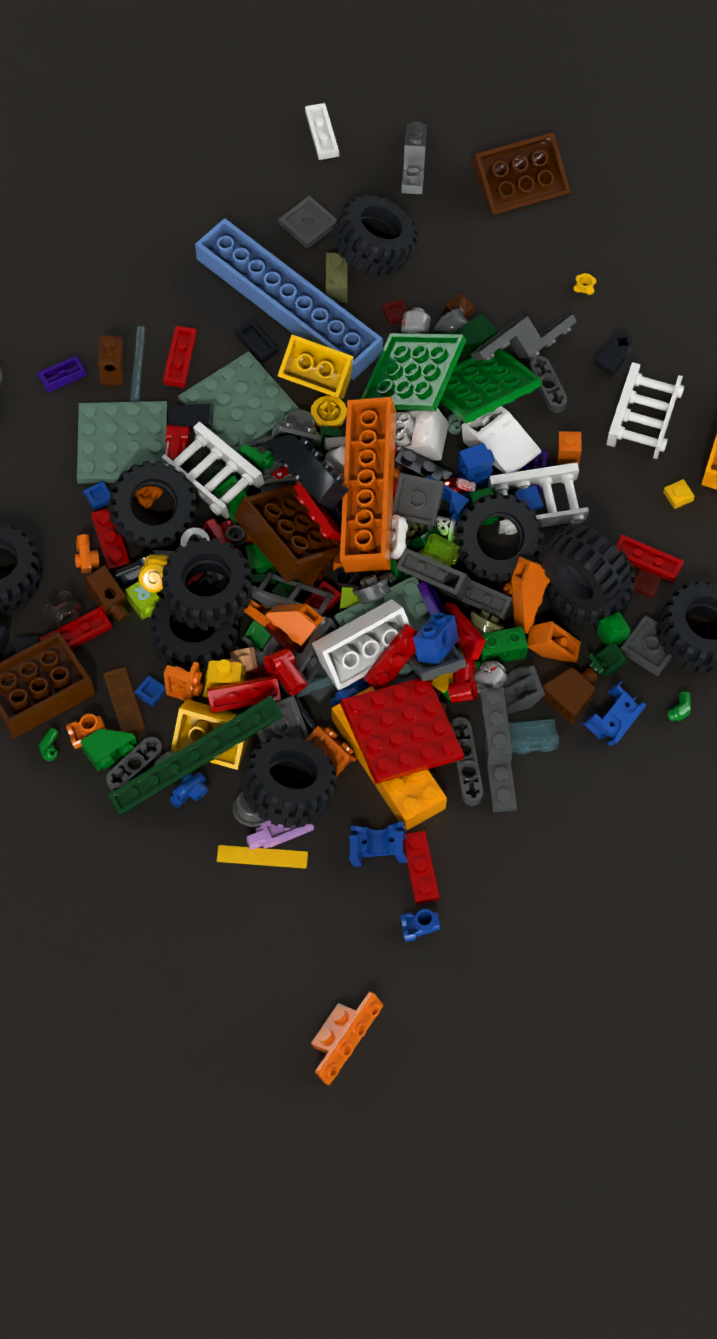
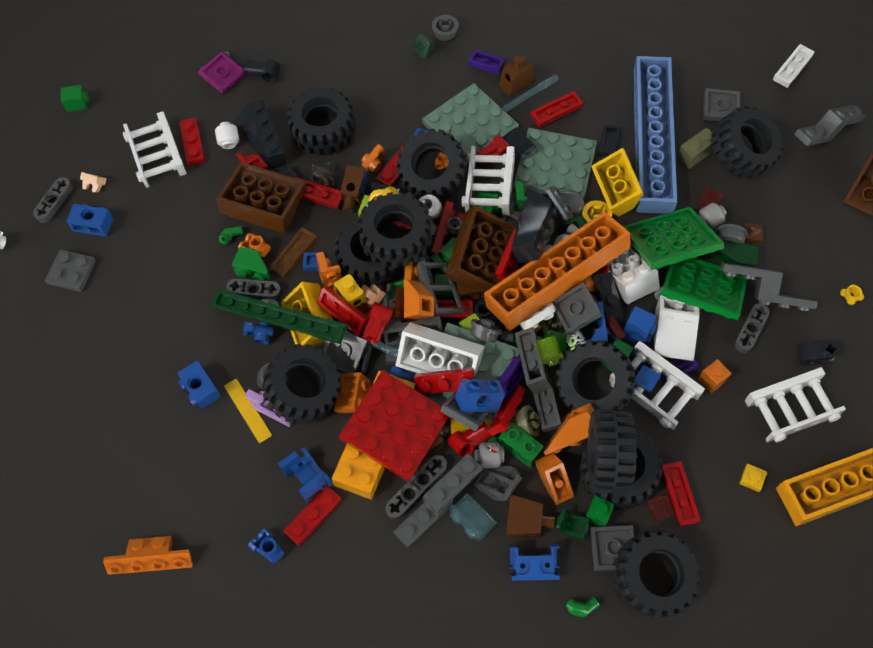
camera: 55 degrees right, 0 degrees up
none -> blue brick [177,360,221,410]

